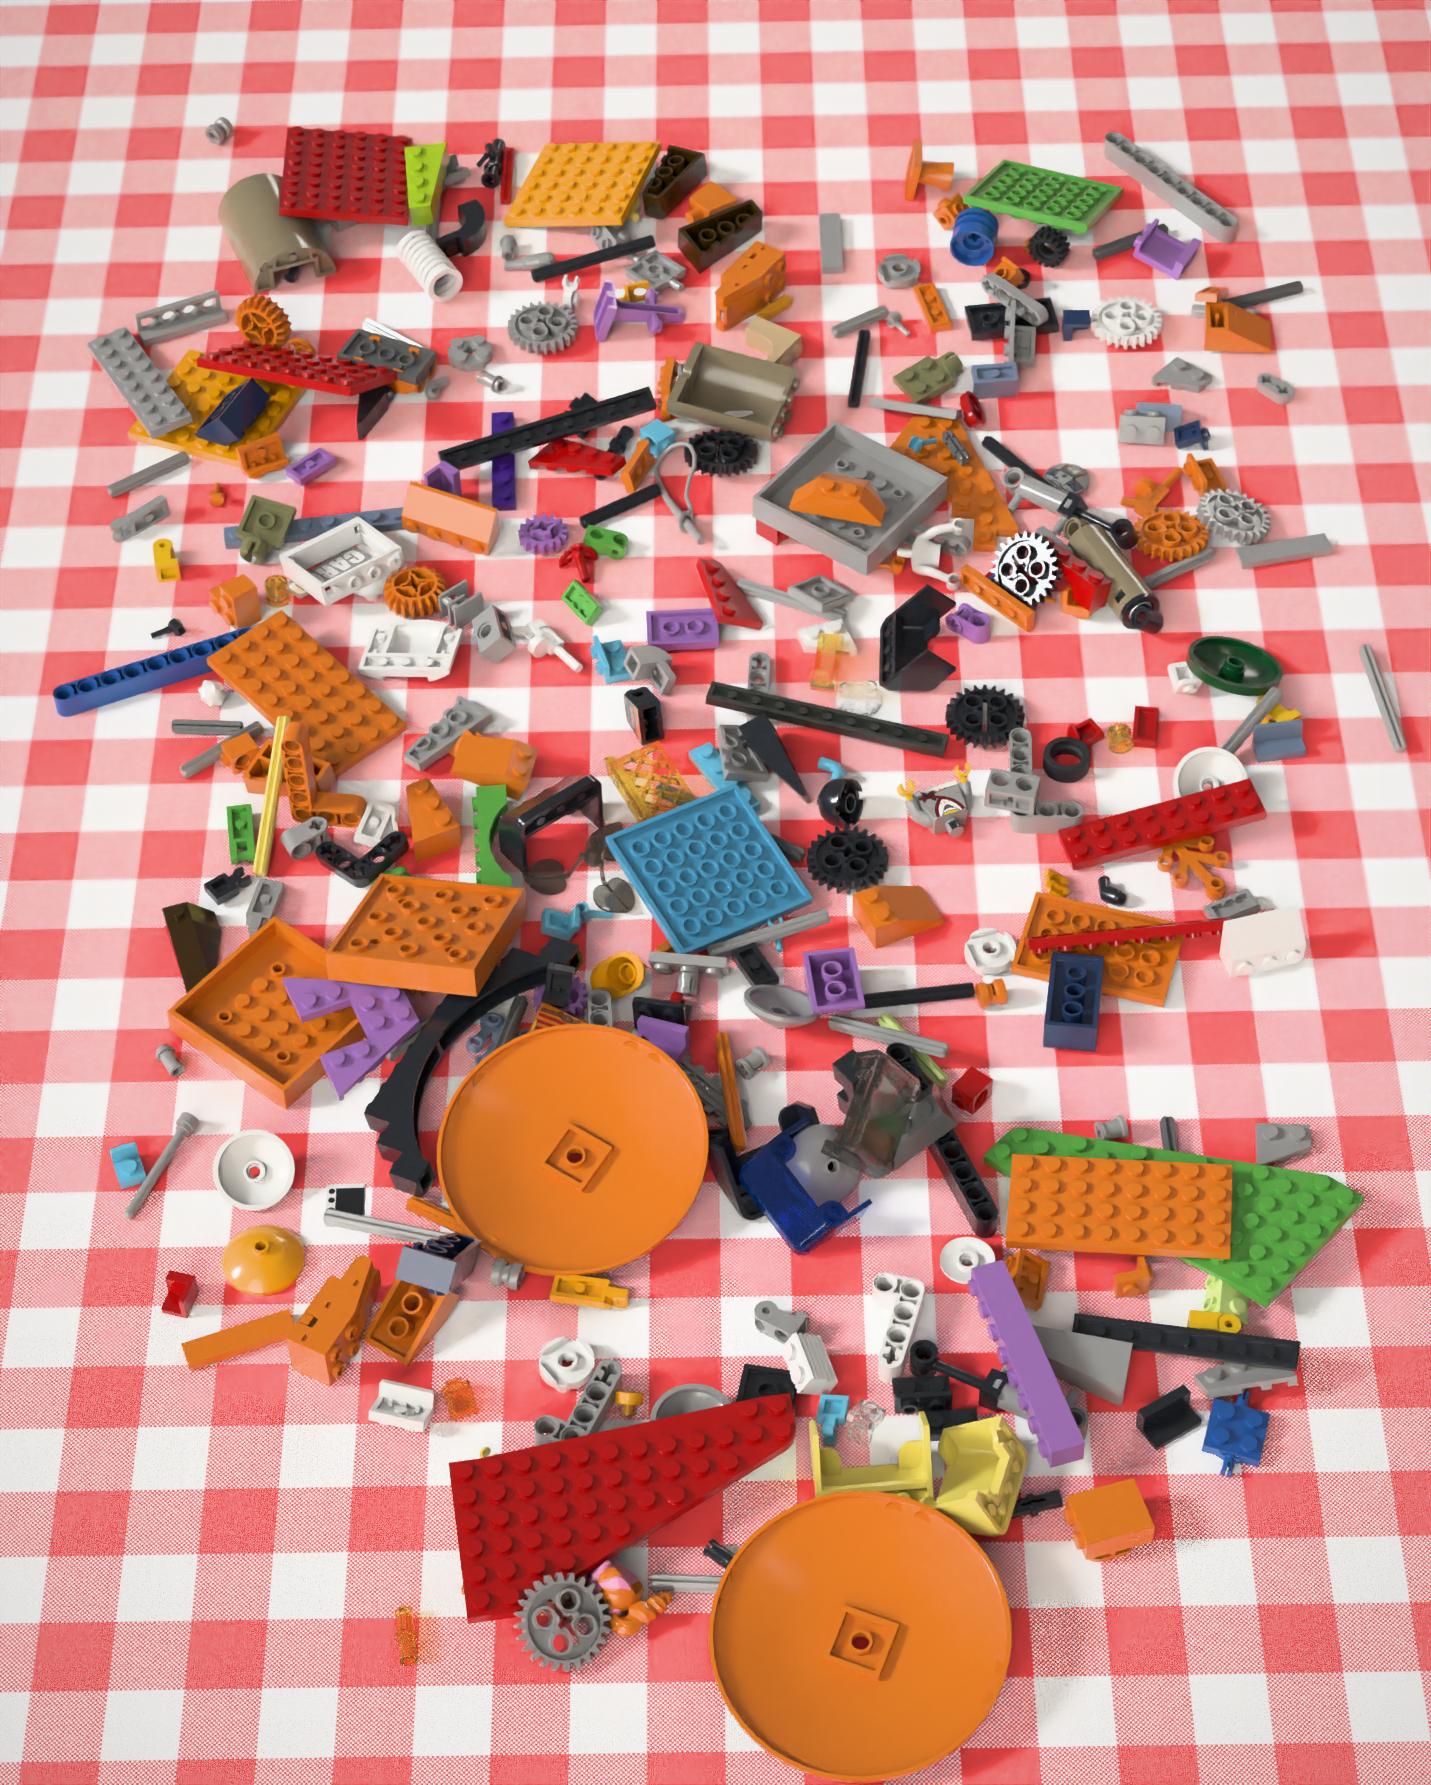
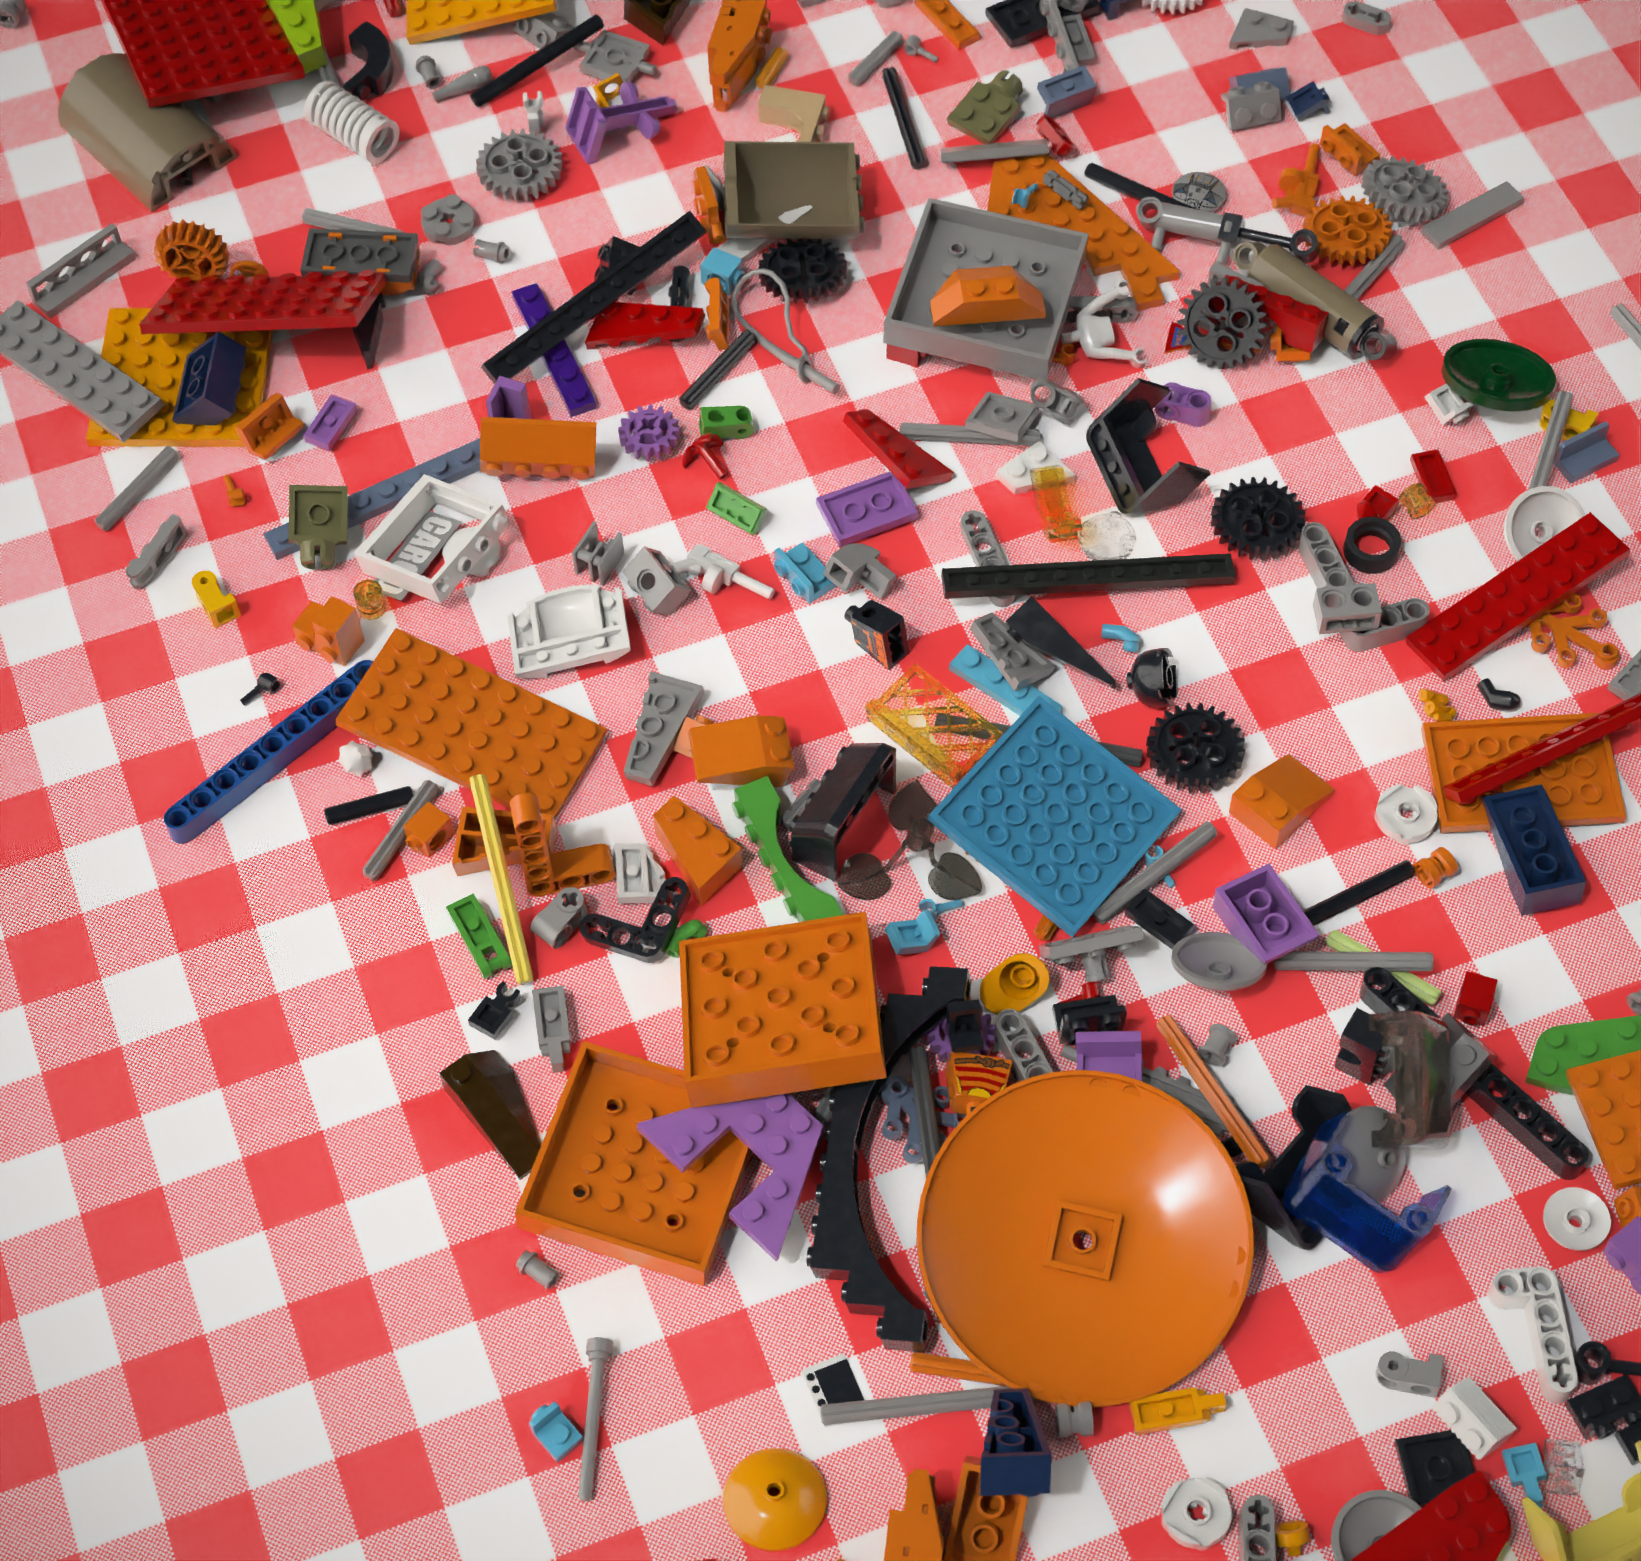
camera: 20 degrees left, 10 degrees up
white dish [212,1129,295,1211] -> none
orange gear [383,564,447,620] -> none
light grey torso [897,762,973,838] -> none
orange tile [960,564,1035,633] -> none
none -> light grey piece [1030,378,1085,424]

